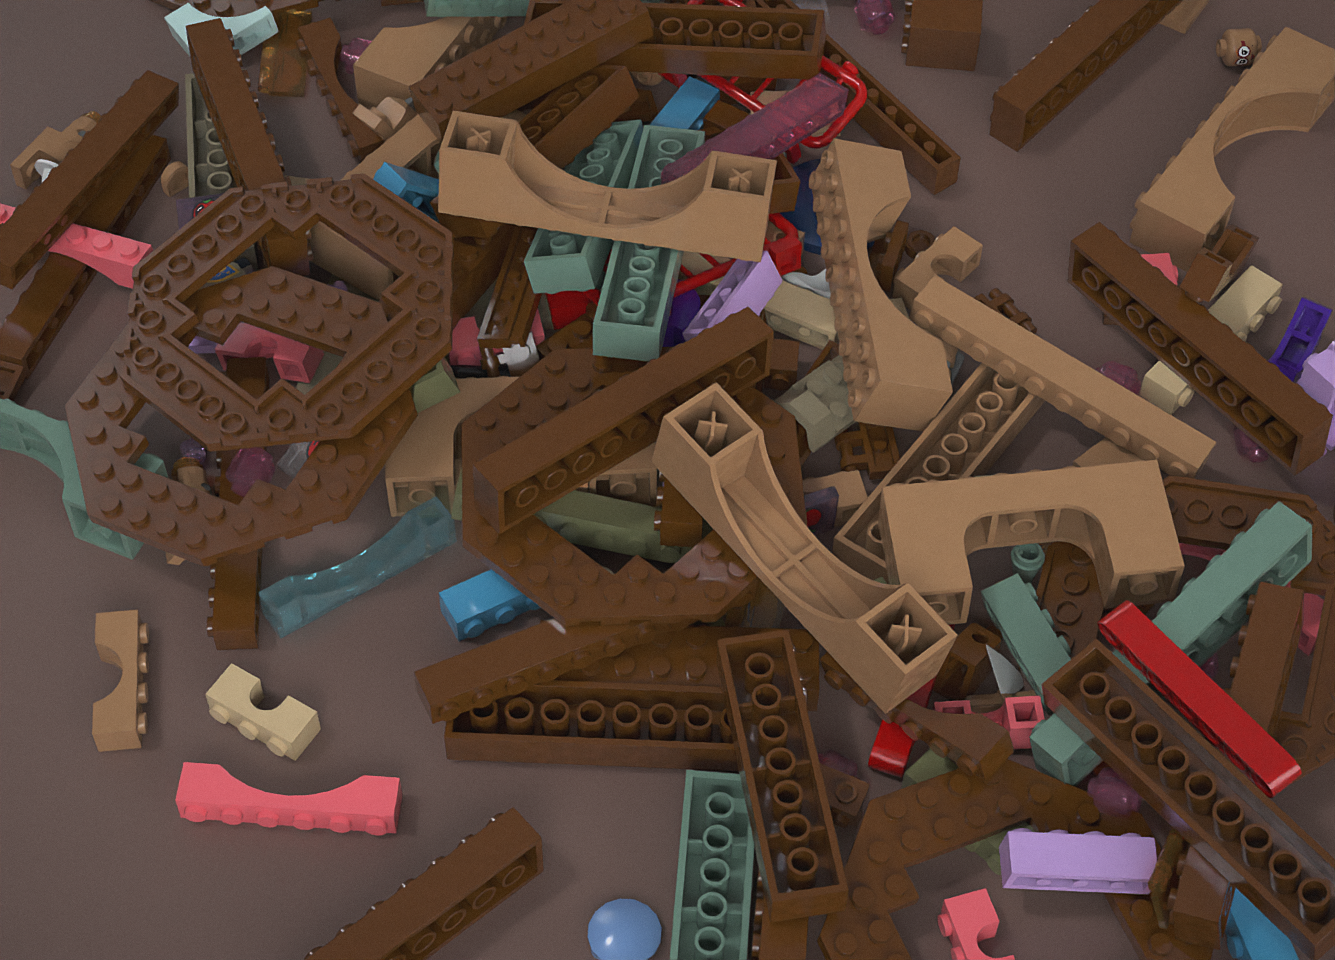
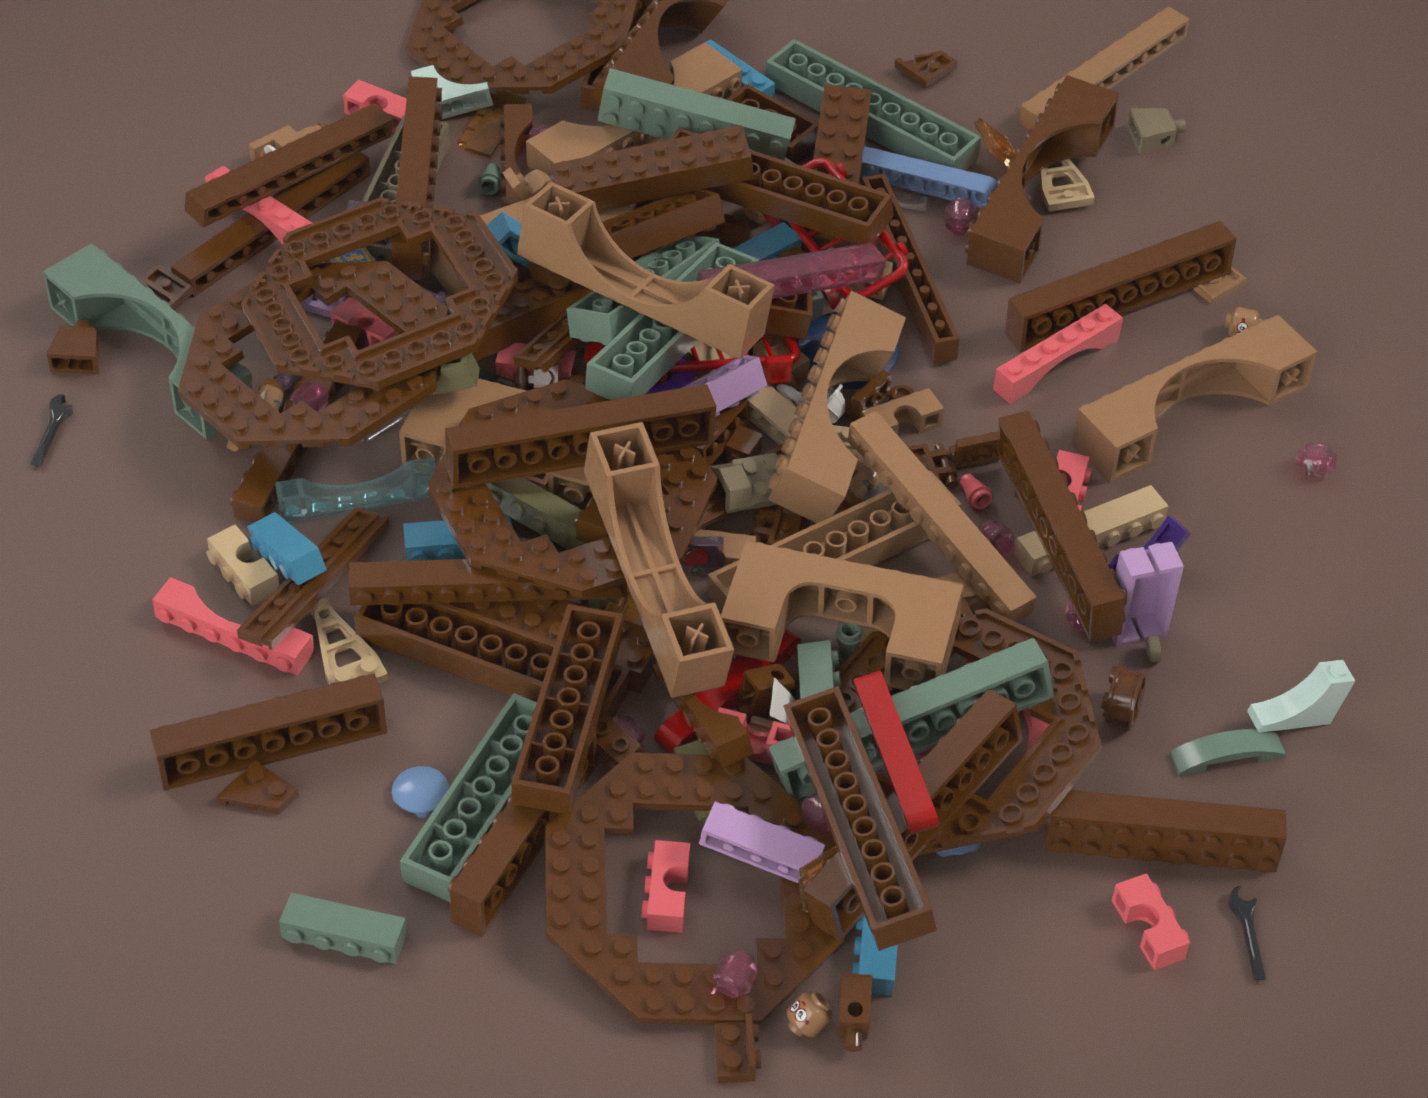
camera: 20 degrees right, 5 degrees down
medium nougat arch [92,610,149,752] -> none
medium nougat tile [161,161,188,197] -> none
reddish brown arch [1180,224,1259,303] -> none
none -> reddish brown plate [237,507,390,650]
none -> dark azure brick [247,512,327,585]
none -> tan plate [310,598,388,684]
none -> coral arch [343,80,407,133]
none -> sand green cone [478,163,501,195]
none -> reddish brown bracket [949,432,1000,468]
none -> coral cone [960,474,993,510]
none -> coral arch [993,304,1123,404]

